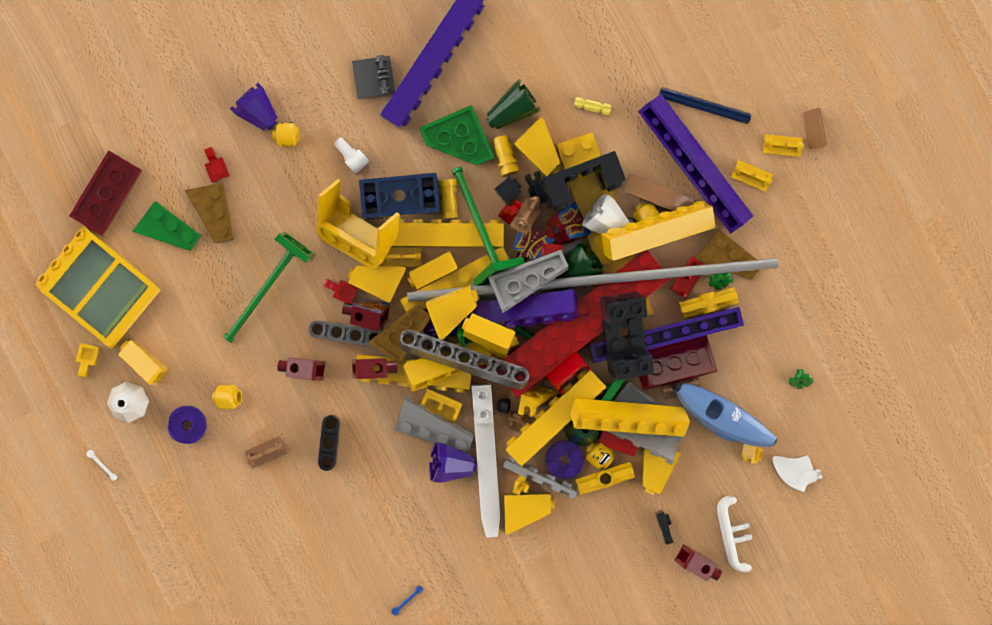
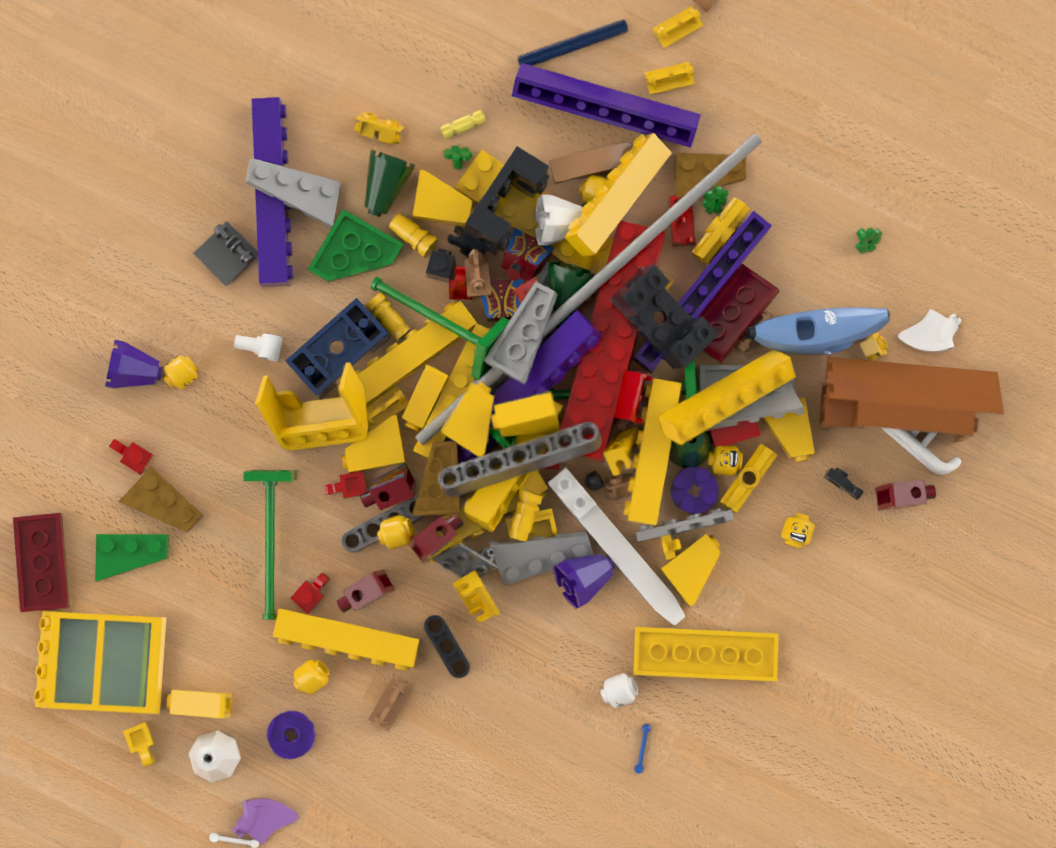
camera: 30 degrees left, 5 degrees down
none -> medium lavender arm [233,798,298,844]
none -> light grey wing [245,158,340,228]
none -> yellow brick [272,609,421,671]
none -> red plate [290,573,330,614]
none -> yellow hinge [354,112,405,145]
none -> yellow head [377,515,415,550]
none -> dark grey hinge [432,543,498,578]
none -> green plant [444,145,473,170]
none -> yellow hinge [452,570,501,622]
none -> yellow axle [508,489,543,541]
none -> white head [601,673,638,708]
none -> yellow plate [633,627,779,682]
none -> yellow head [781,512,815,549]
none -> dark orange panel [819,357,1004,442]

